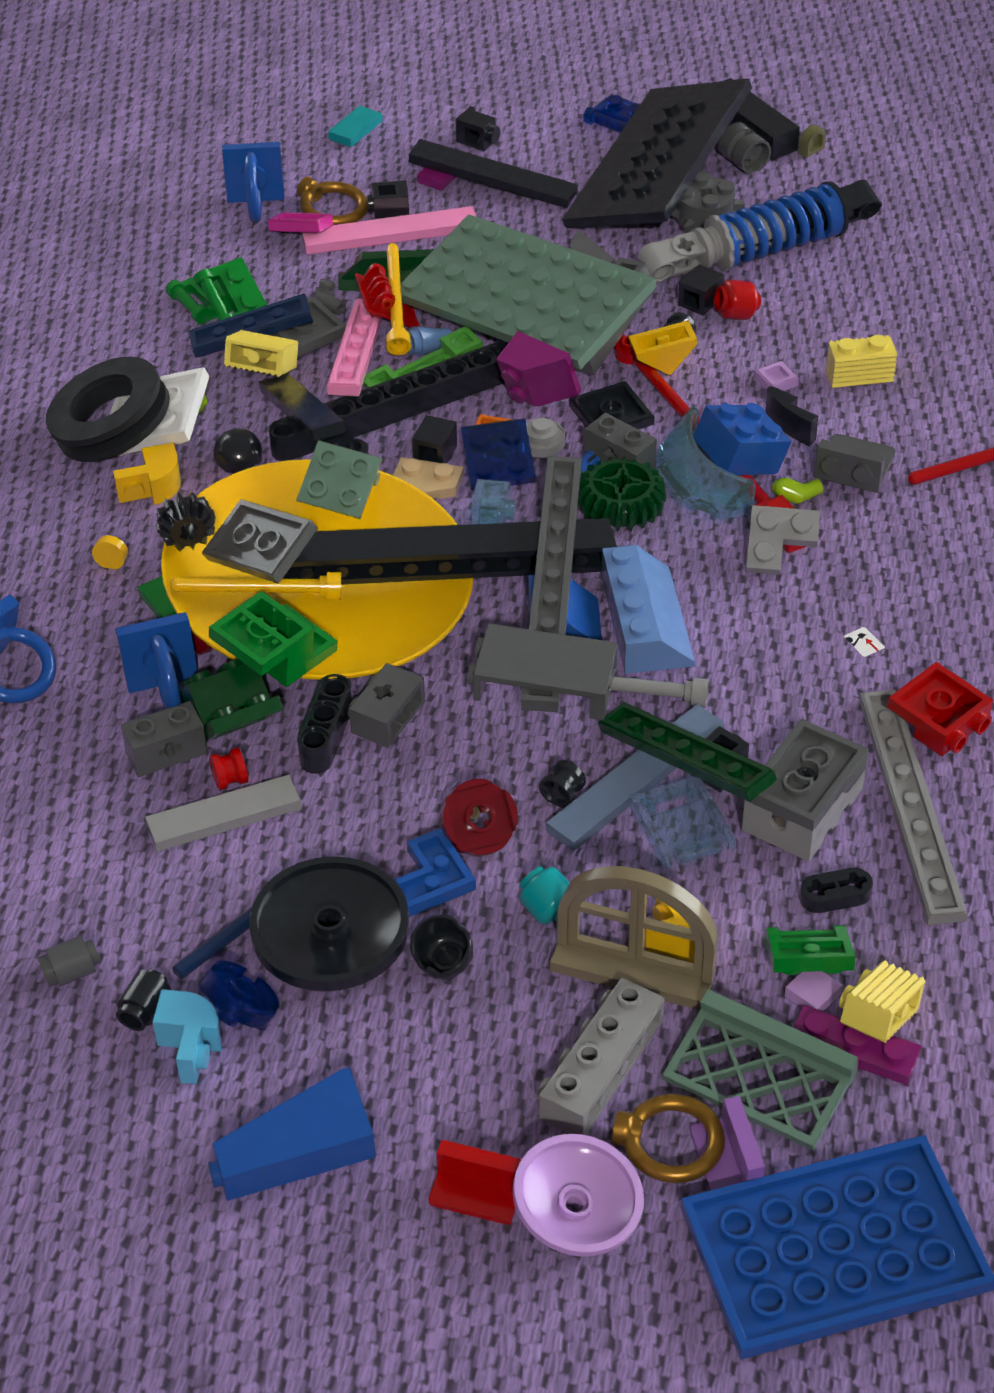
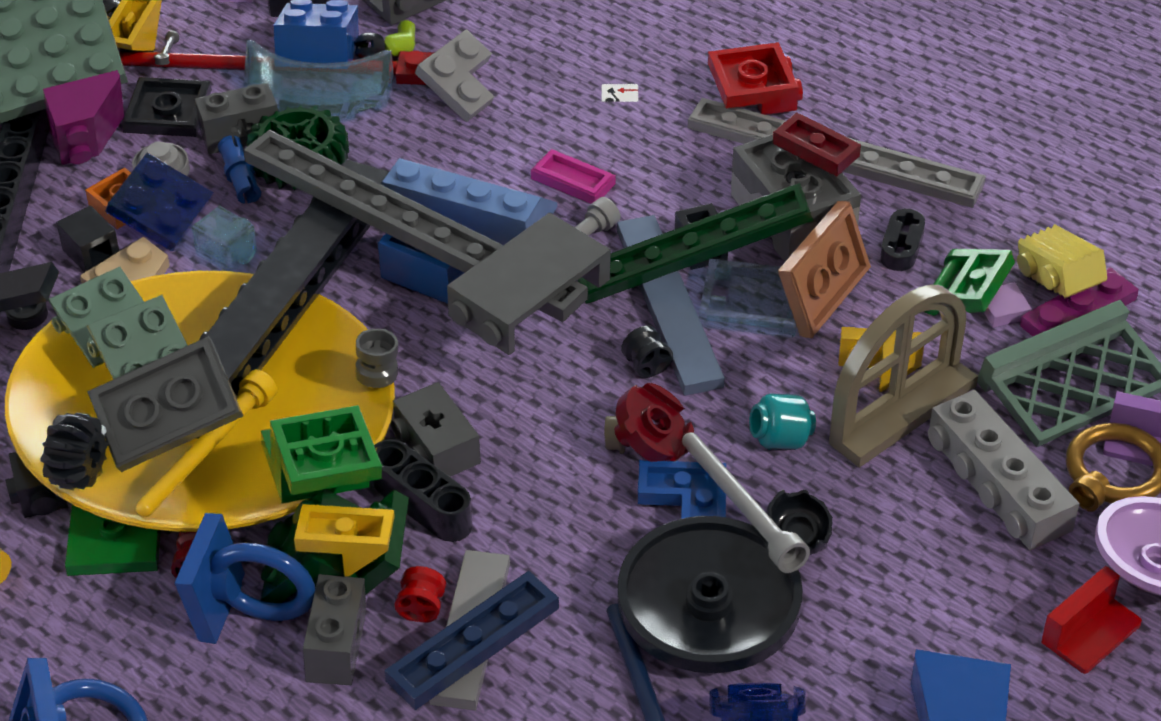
camera: 60 degrees left, 0 degrees up
none -> sand green hinge [87,295,188,380]
none -> dark grey hinge [155,30,179,65]
none -> yellow slope [294,504,395,577]
none -> black hinge [354,32,385,60]
none -> dark grey wheel [355,328,398,388]
none -> dark blue plate [384,570,559,710]
none -> dark pink tile [531,149,616,204]
none -> light grey piece [682,432,810,573]
none -> dark red plate [773,112,861,176]
none -> nougat tile [778,201,871,338]

